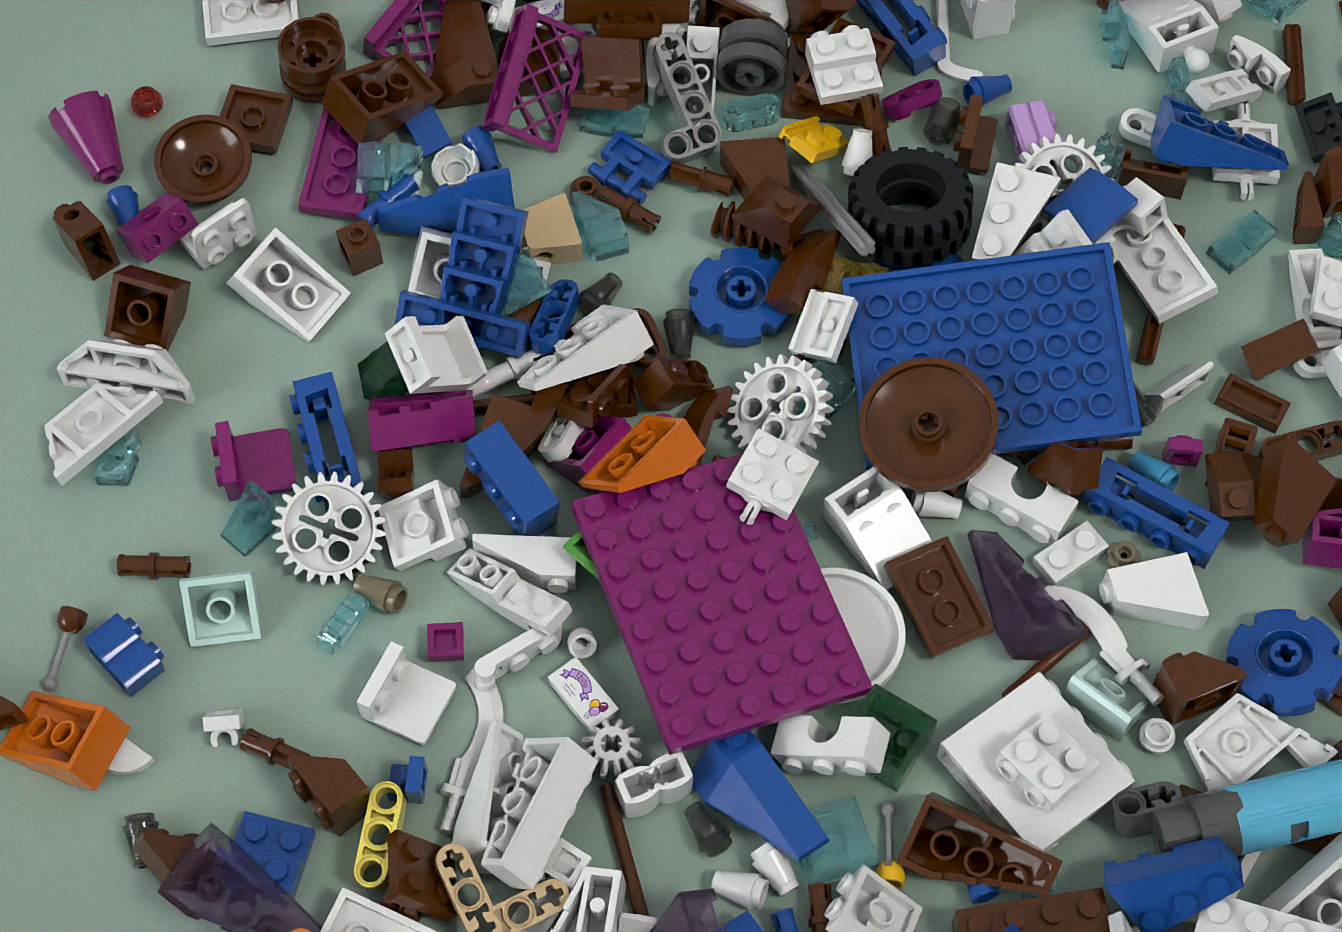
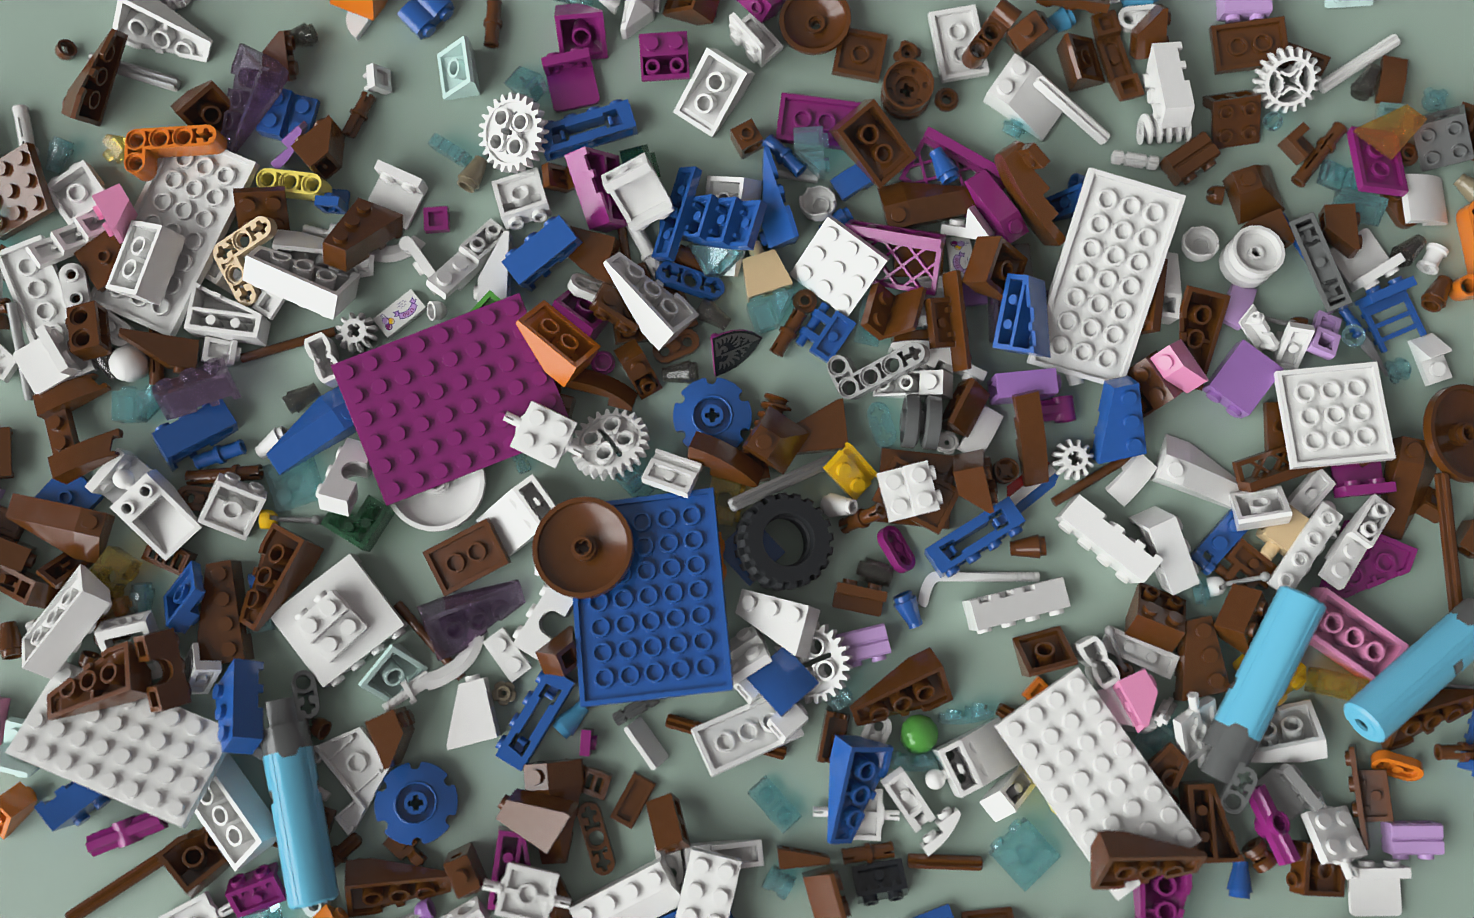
camera: 90 degrees right, 20 degrees up
reddish brown axle [669,162,734,198] -> none
white cone [711,870,769,910] -> none
white plate [1139,718,1176,754] -> none
none -> medium lavender slope [270,121,308,169]
none -> reddish brown wedge [323,197,403,272]
none -> magenta slope [554,3,608,59]
none -> magenta slope [639,31,690,82]
none -> shield [710,329,762,377]
none -> white plate [789,215,890,317]
none -> reddish brown pin [841,841,895,865]
none -> reddish brown wedge [849,647,953,726]
none -> reddish brown plate [893,40,921,61]
none -> bright green hair [900,714,938,755]
none -> blue cone [929,147,960,185]

